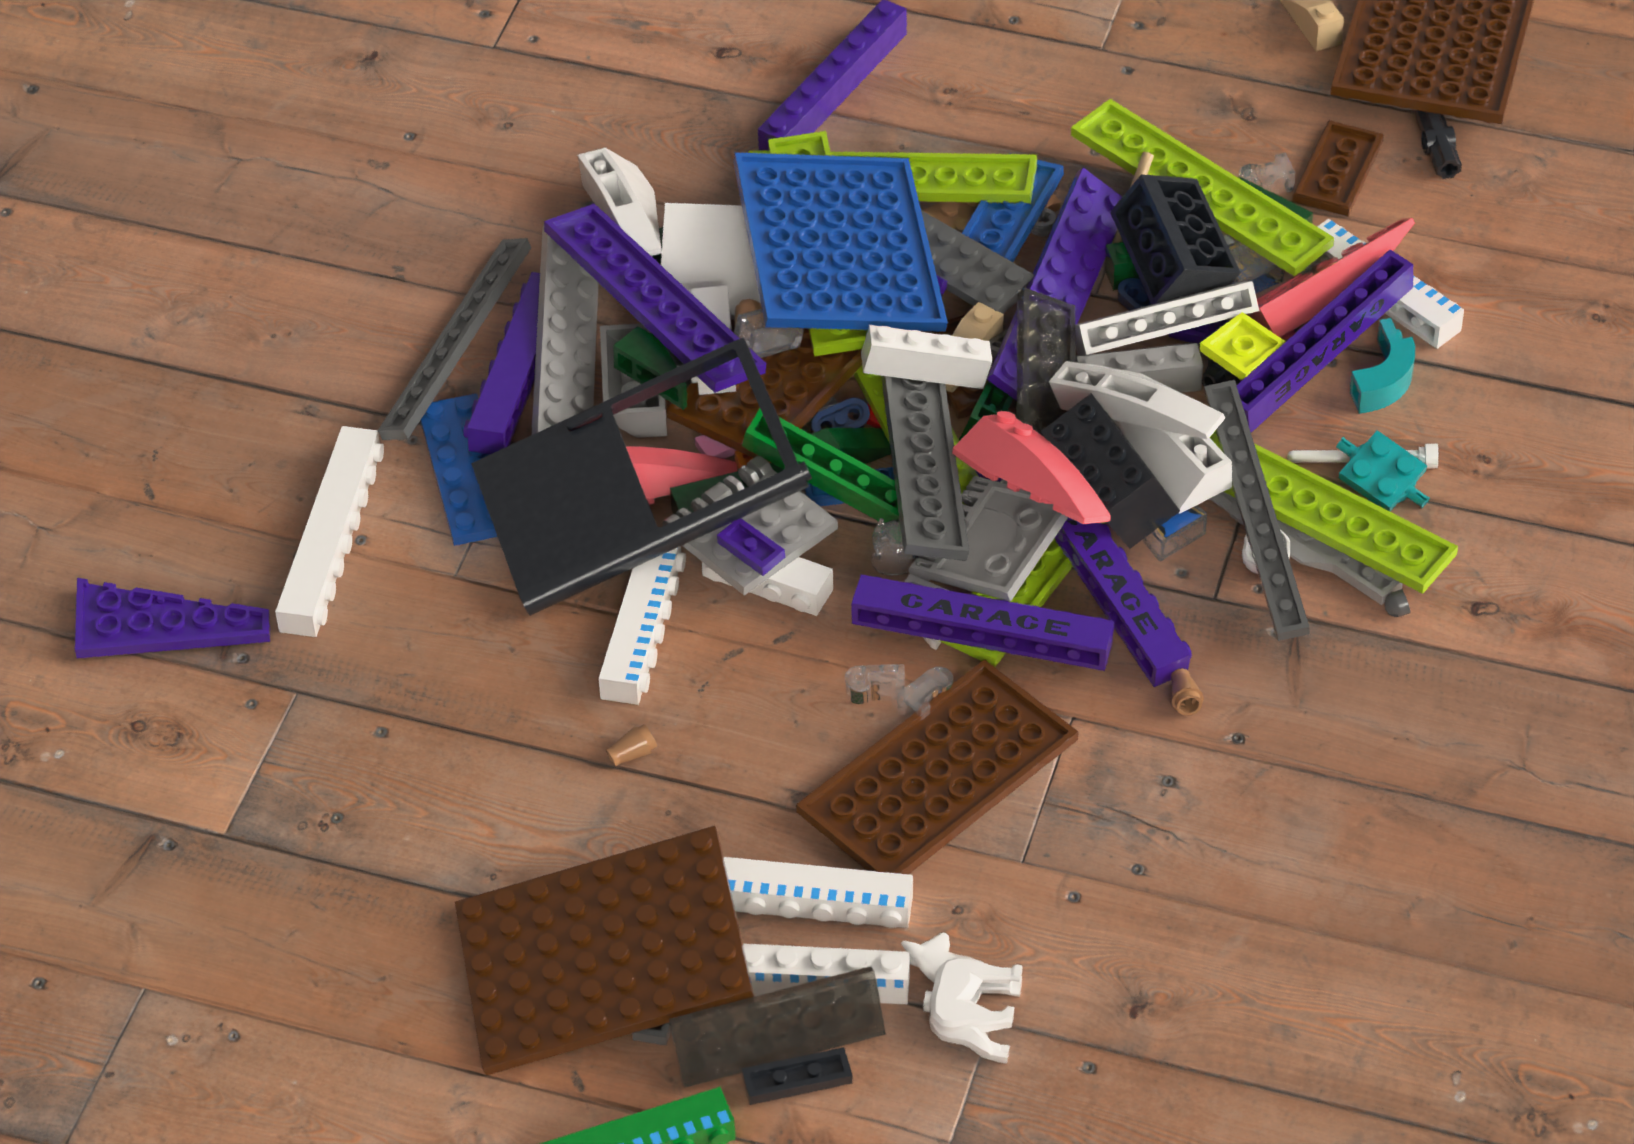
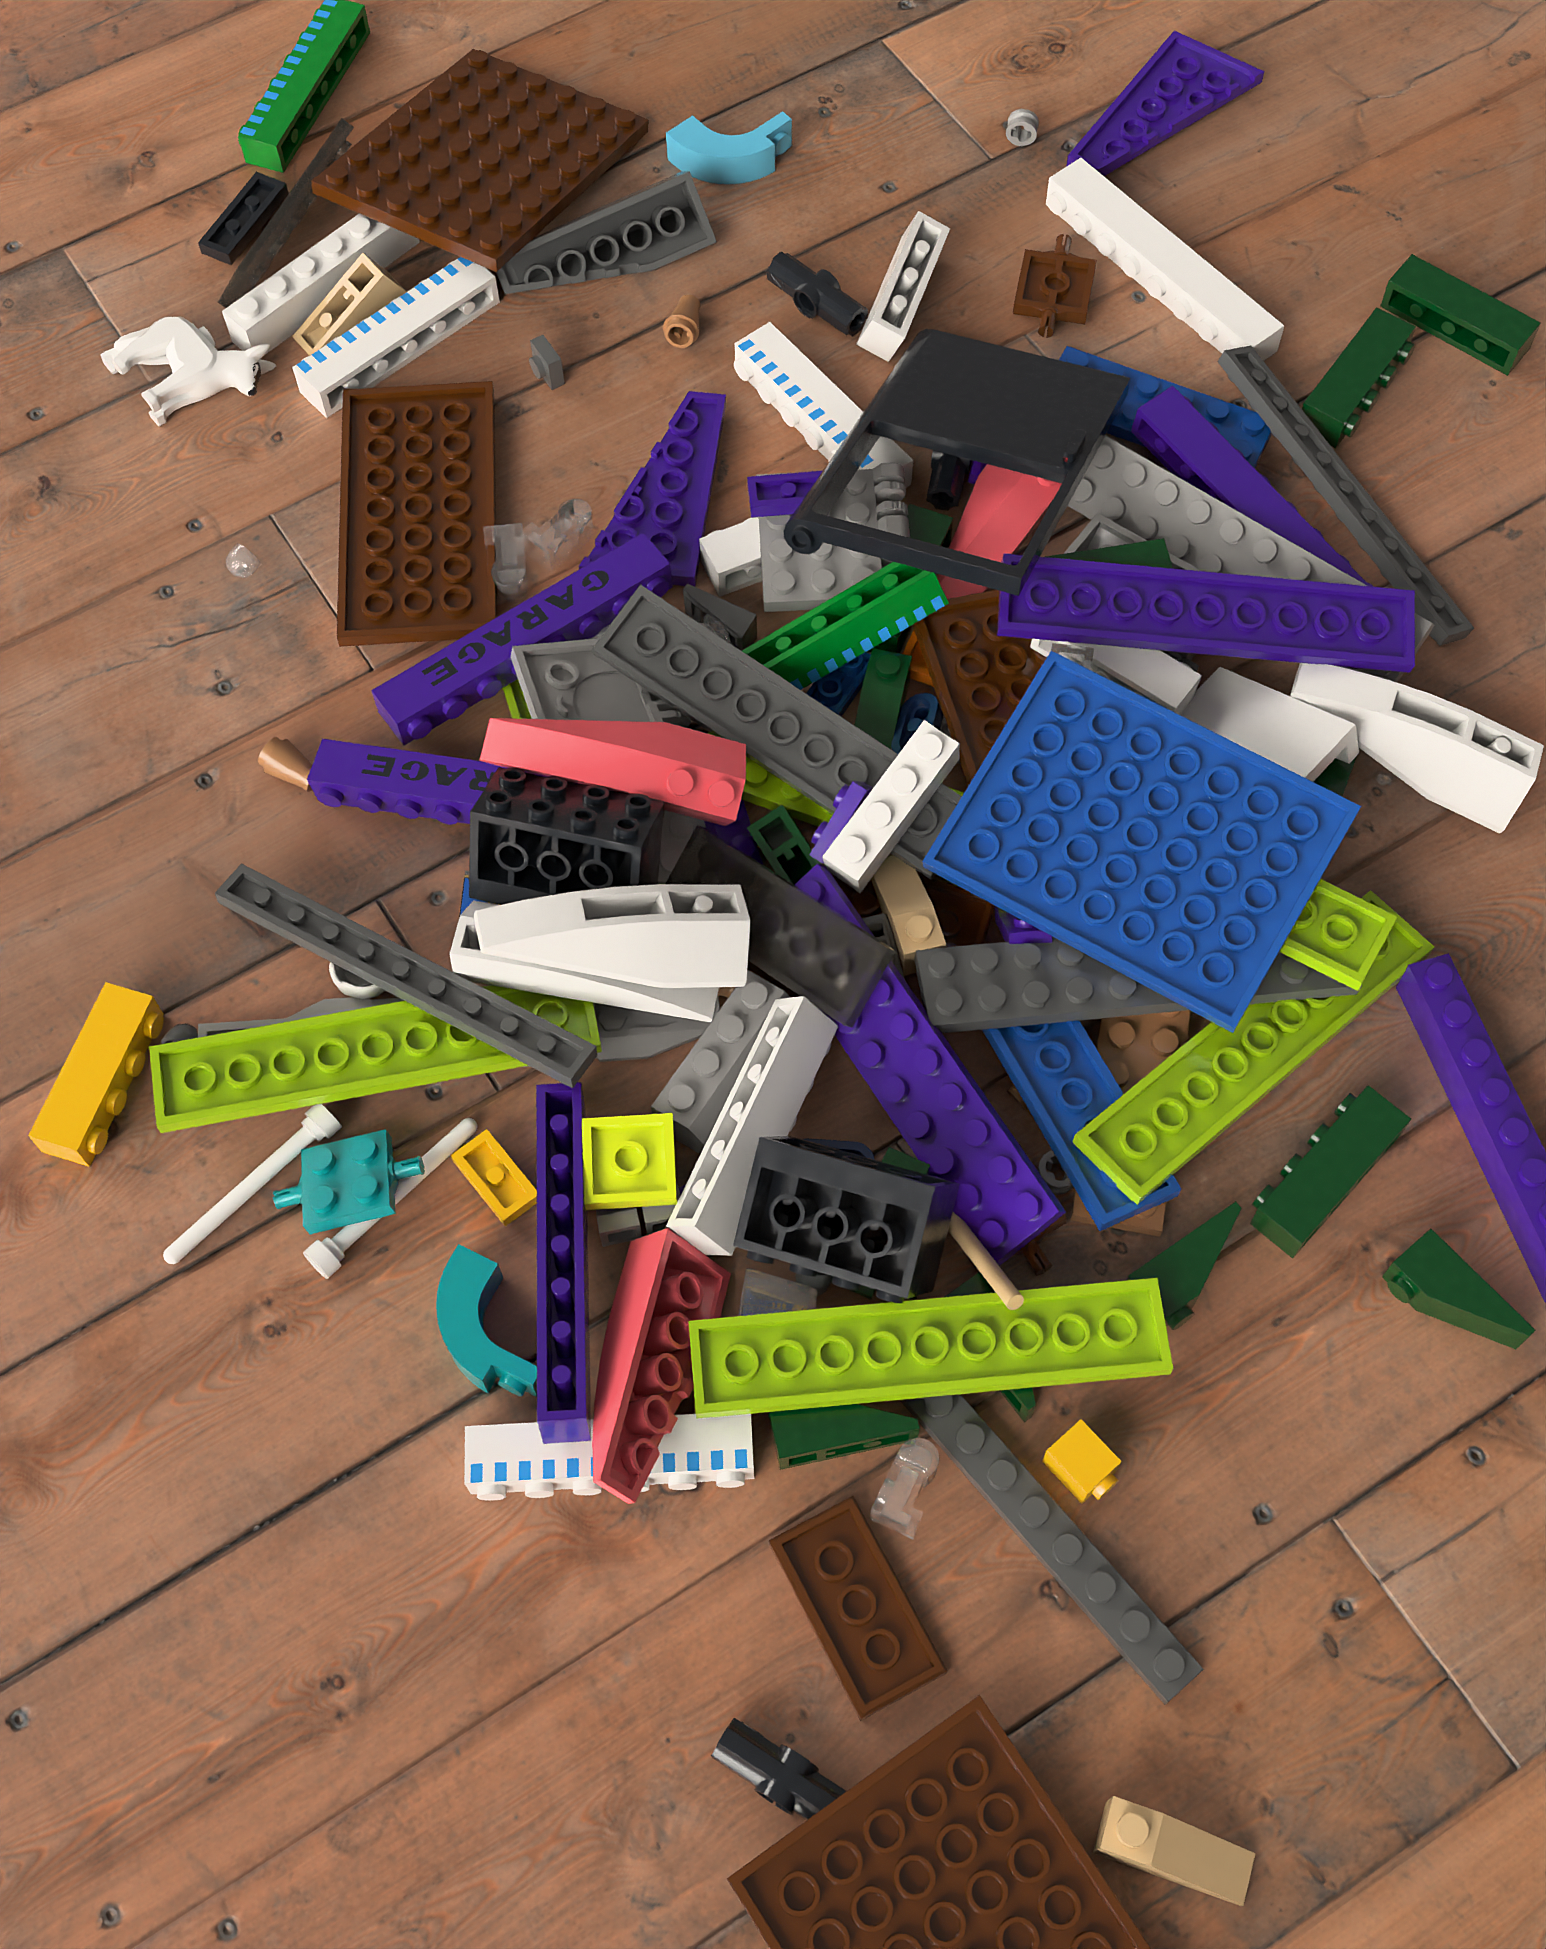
camera: 130 degrees right, 15 degrees up
none -> yellow brick [28,982,164,1167]
none -> white piece [163,1104,342,1264]
none -> clear hinge [226,543,261,578]
none -> tan slope [292,253,407,356]
none -> yellow plate [451,1129,537,1227]
none -> dark grey wedge [496,171,717,294]
none -> dark grey plate [529,335,565,390]
none -> dark purple wing [579,391,726,587]
none -> medium azure arch [666,111,792,184]
none -> dark grey slope [683,584,757,651]
none -> black piece [766,251,868,337]
none -> dark purple plate [809,781,873,864]
none -> white brick [856,211,950,362]
none -> dark grey plate [900,1394,1204,1705]
none -> light grey bush [1006,109,1039,146]
none -> reddish brown plate [1013,234,1097,338]
none -> yellow brick [1042,1419,1122,1504]
none -> dark green slope [1126,1201,1242,1330]
none -> dark green brick [1250,1085,1411,1259]
none -> dark green brick [1302,307,1416,448]
none -> dark green brick [1380,254,1541,376]
none -> dark green slope [1382,1228,1536,1349]

